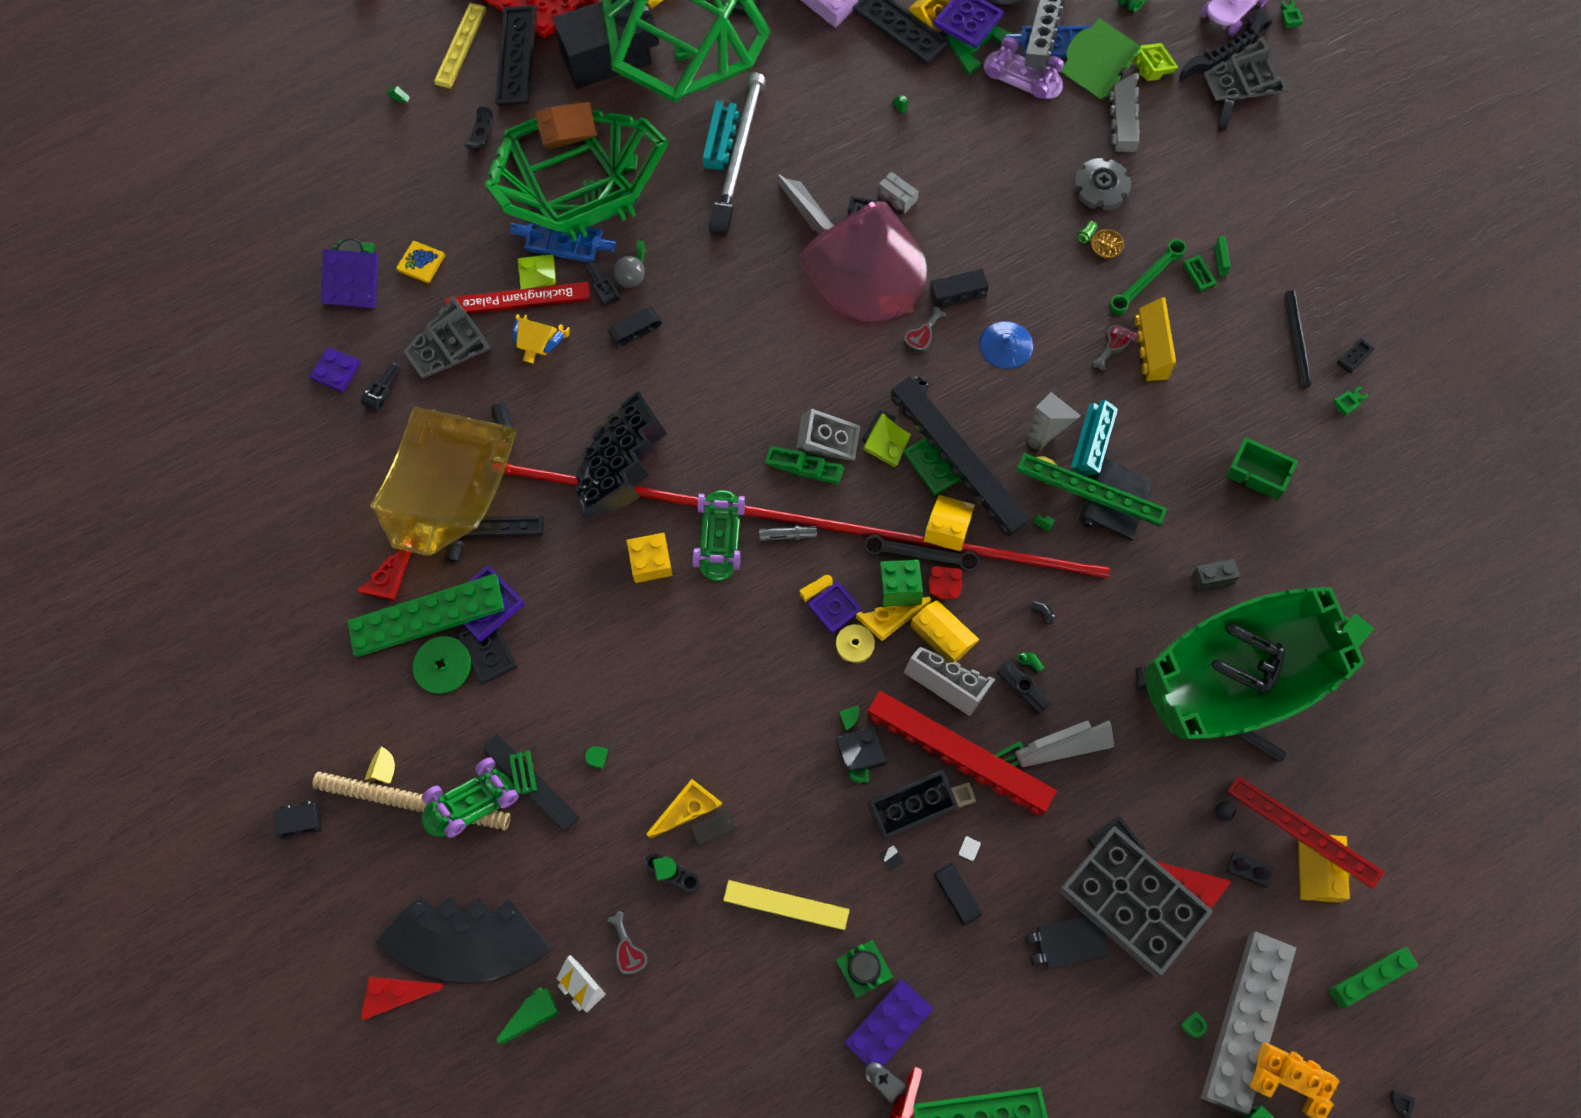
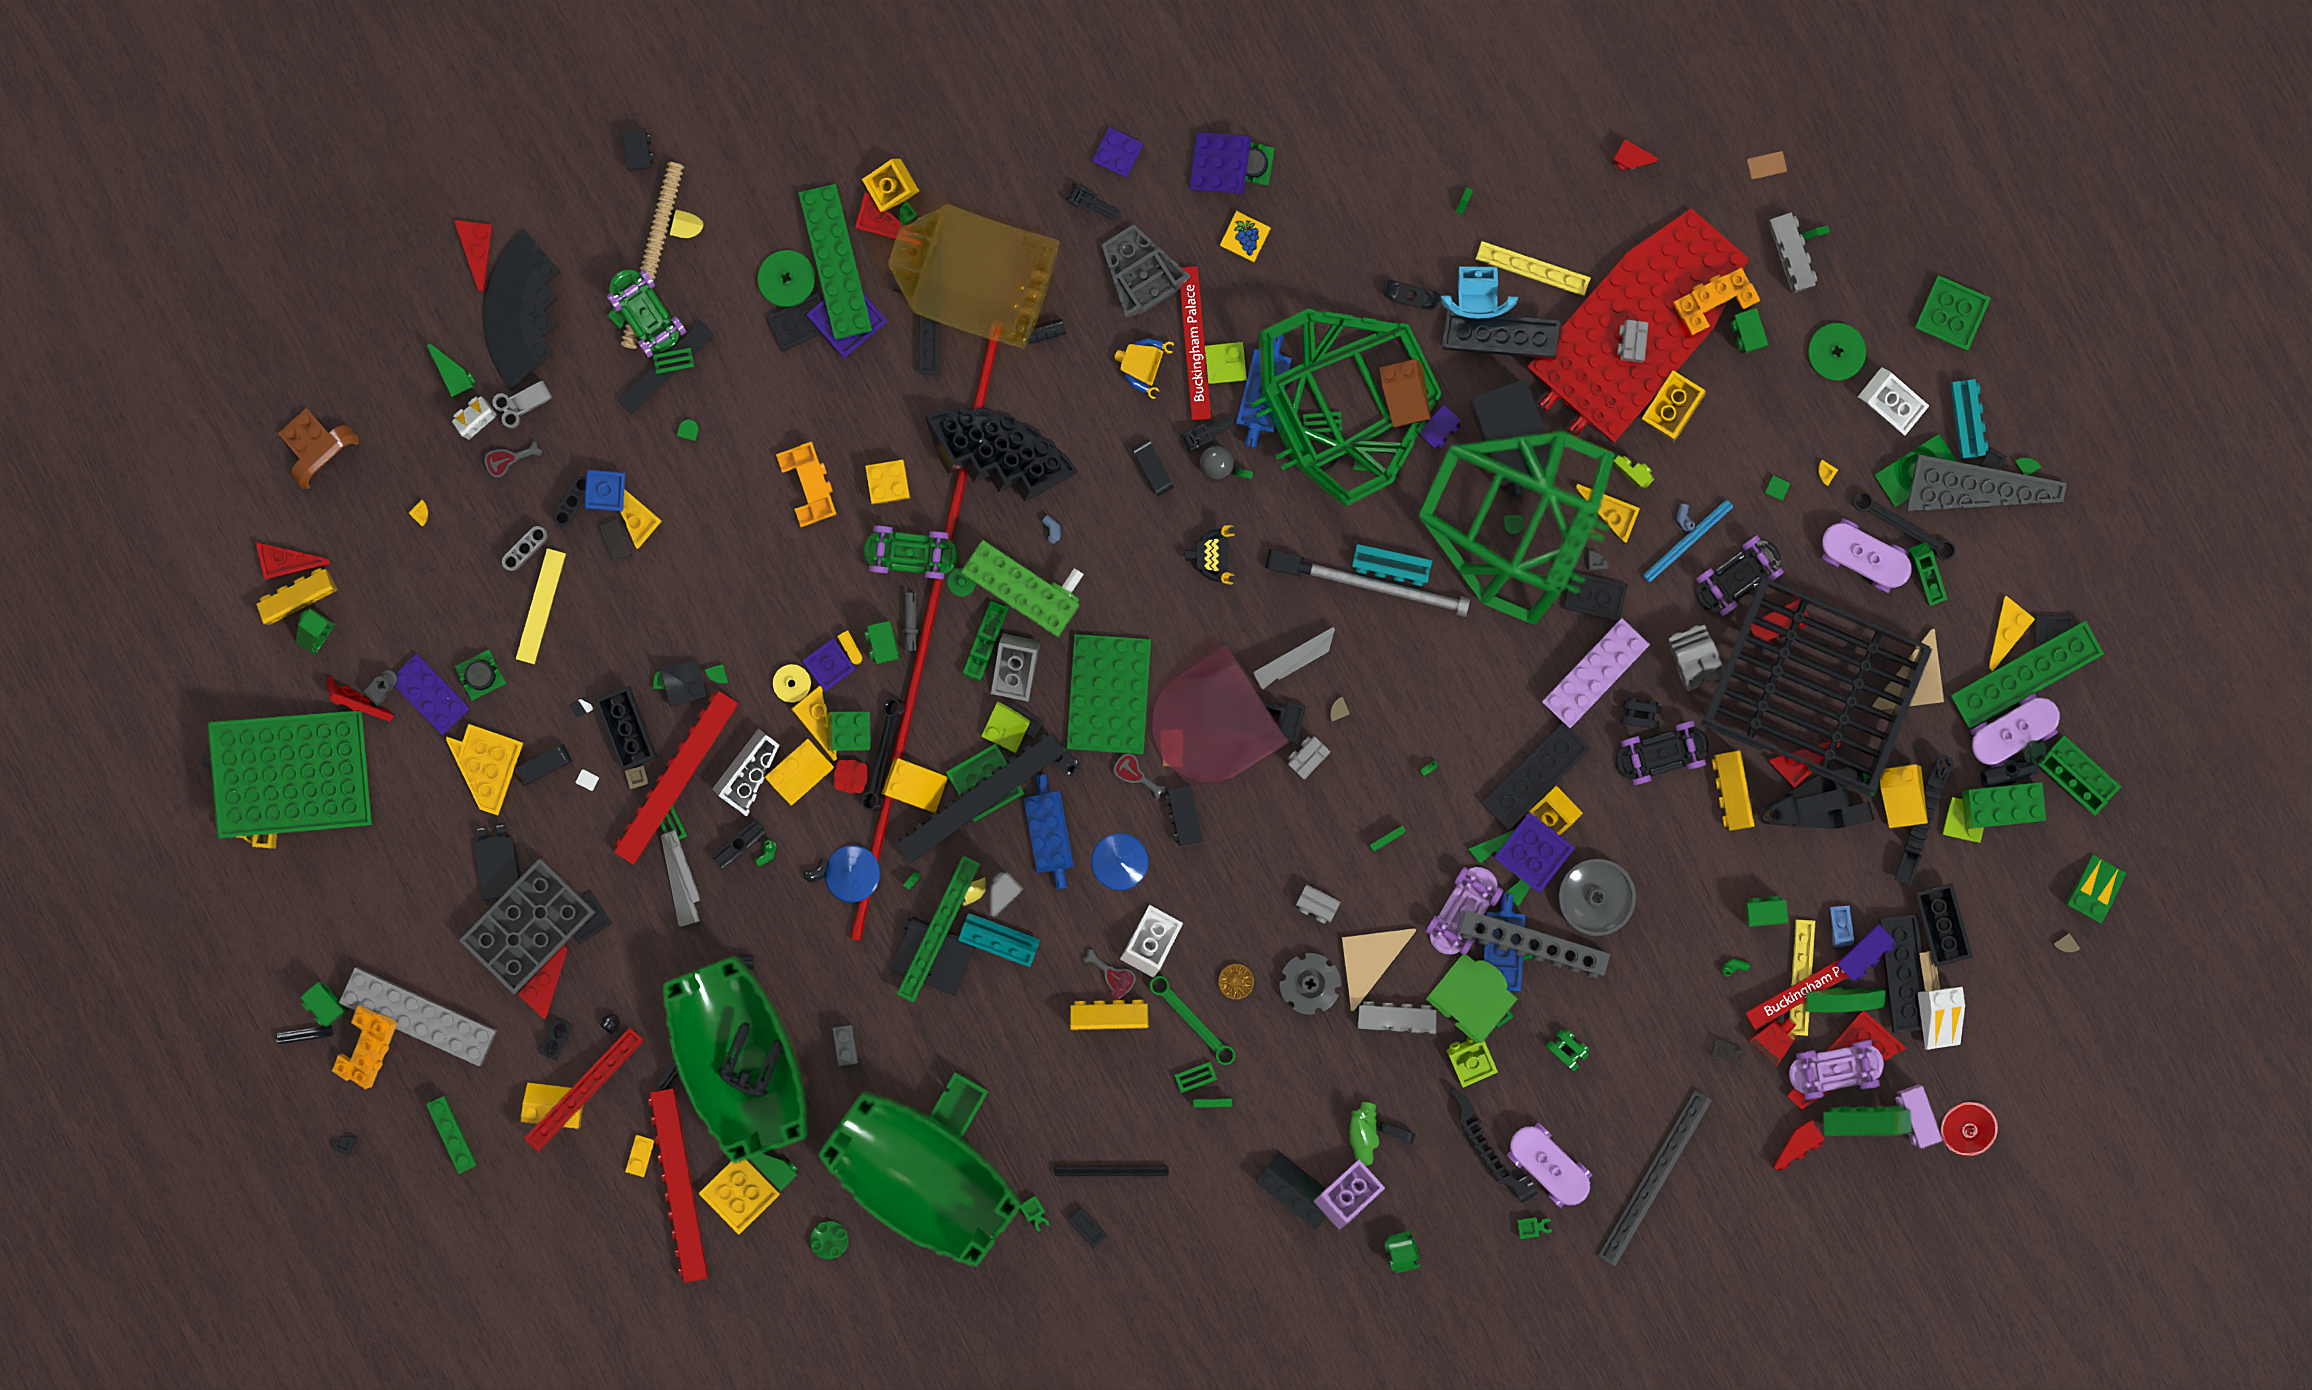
camera: 90 degrees right, 20 degrees up
green tile [653,857,676,881] -> none
bright green pin [1077,221,1098,243] -> none
green tile [1180,1011,1207,1038] -> none
dark grey wedge [1204,37,1289,102] -> none
none -> yellow tile [409,500,428,527]
none -> yellow wing [446,724,524,815]
none -> light grey piece [493,381,552,429]
none -> light grey beam [502,526,548,571]
none -> blue tile [584,470,625,511]
none -> green tile [607,309,626,329]
none -> yellow plate [626,1135,655,1177]
none -> red brick [648,1088,708,1283]
none -> yellow plate [699,1160,780,1235]
none -> light orange bracket [776,442,837,527]
none -> green dish [810,1221,848,1259]
none -> green windscreen [819,1091,1022,1267]
none -> blue hat [825,845,880,903]
none -> yellow slope [862,159,919,212]
none -> green brick [865,621,900,665]
none -> green tile [898,201,918,226]
none -> green piece [947,568,976,596]
none -> bright green piece [961,540,1084,638]
none -> blue plate [1023,774,1074,889]
none -> sand blue arm [1041,515,1061,544]
none -> green plate [1067,634,1151,754]
none -> white slope [1120,905,1183,978]
none -> black torso [1185,525,1235,585]
none -> black slope [1255,1151,1327,1230]
none -> light grey brick [1296,884,1340,924]
none -> lavender brick [1313,1160,1385,1230]
none -> dark tan tile [1330,697,1350,722]
none -> tan tile [1342,928,1416,1011]
none -> bright green animal [1349,1102,1379,1166]
none -> green tile [1369,825,1406,851]
none -> green brick [1385,1230,1421,1273]
none -> dark purple brick [1418,405,1461,449]
none -> medium azure piece [1441,267,1518,318]

